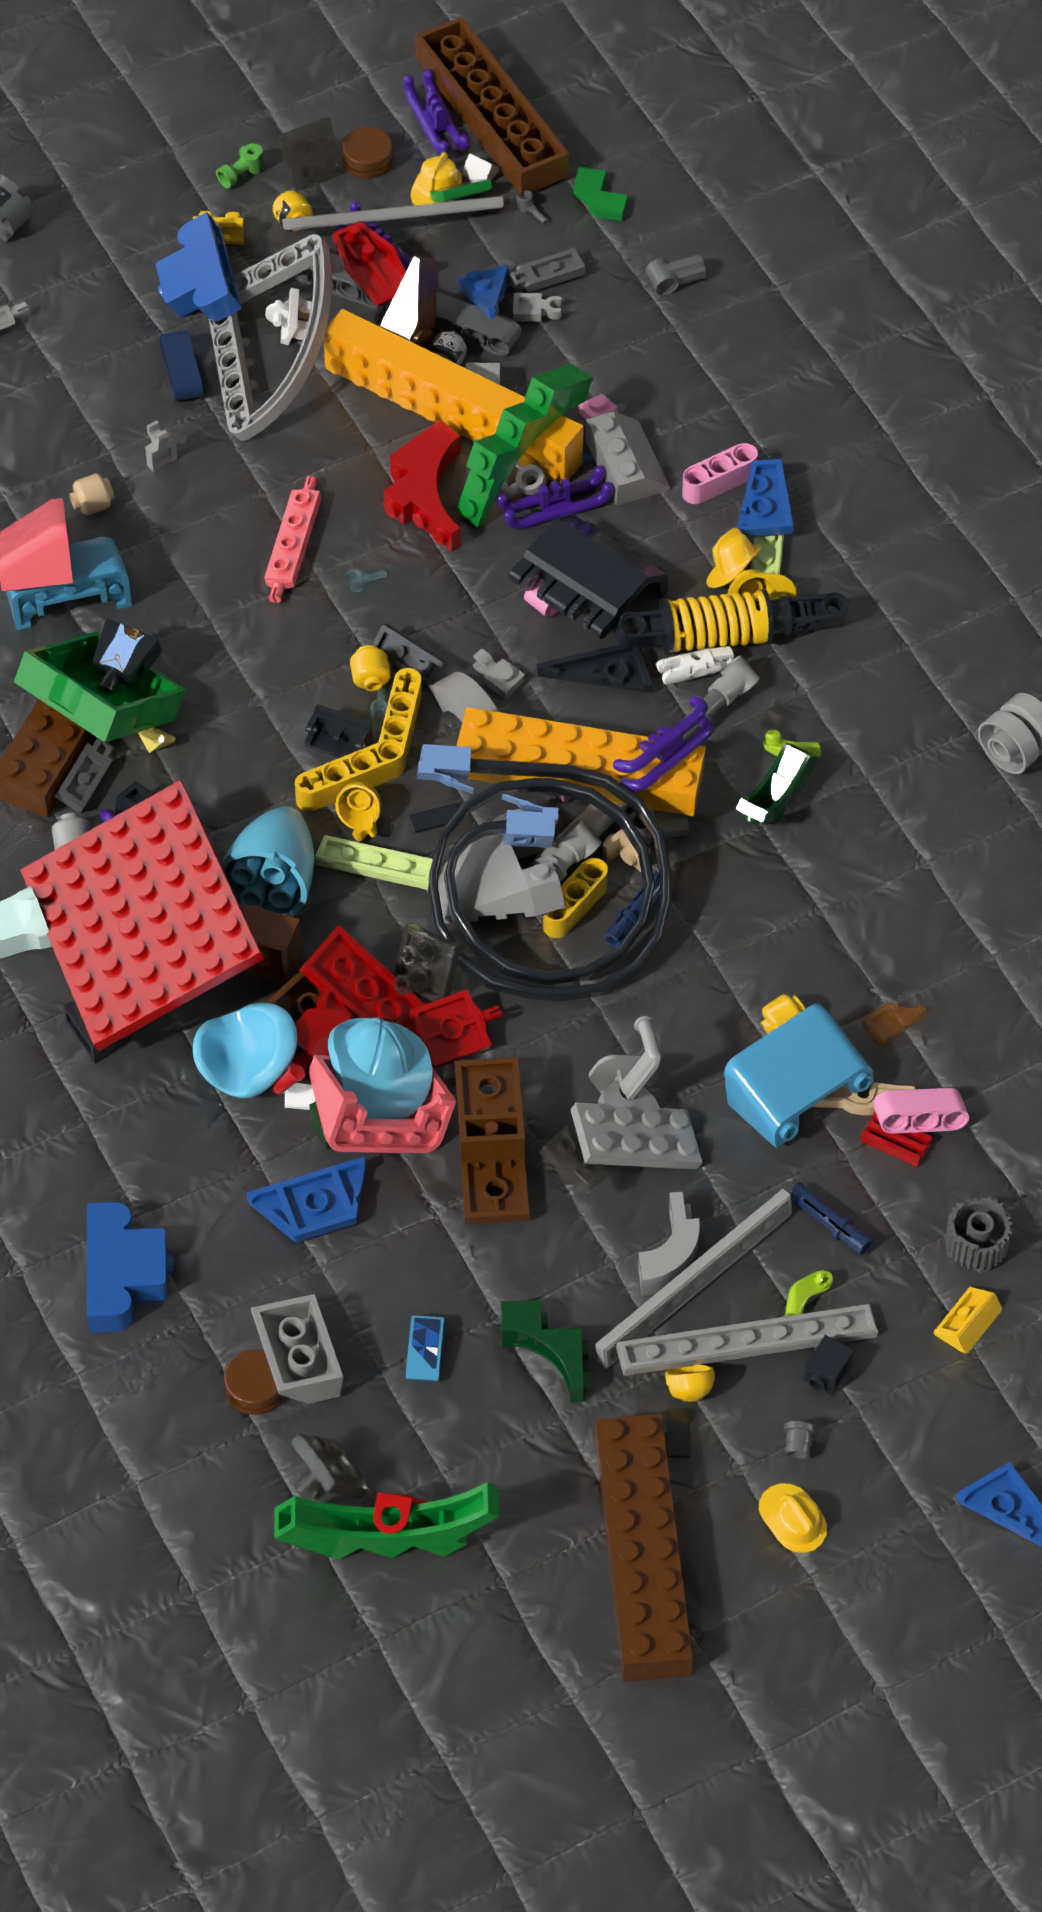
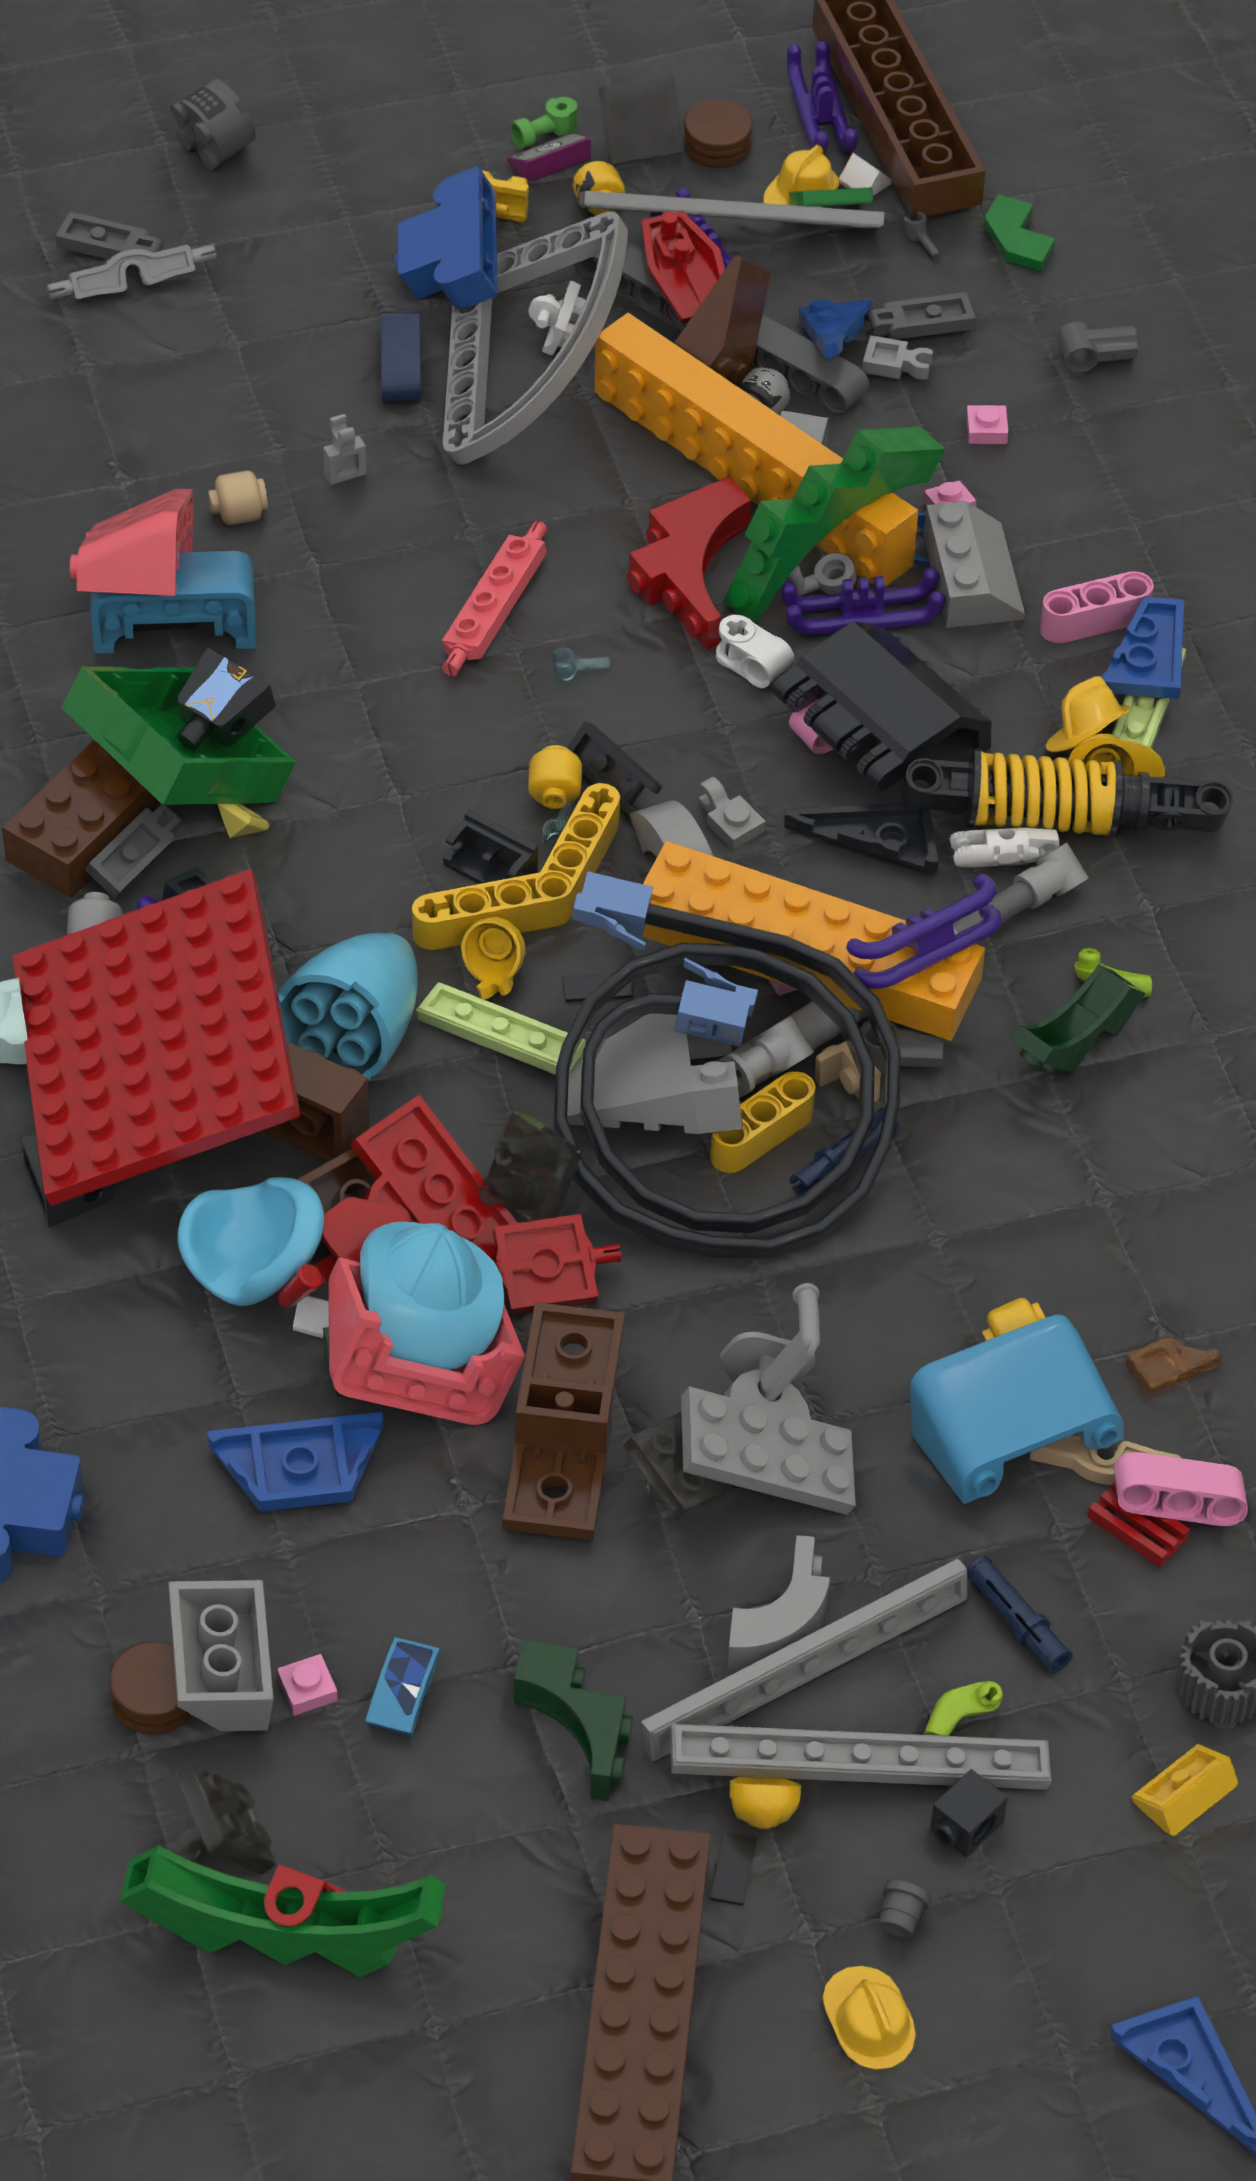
camera: 10 degrees right, 5 degrees down
none -> bright pink plate [277,1654,338,1716]
none -> magenta slope [507,133,591,183]
none -> white piece [716,615,794,688]
none -> bright pink plate [966,405,1008,444]

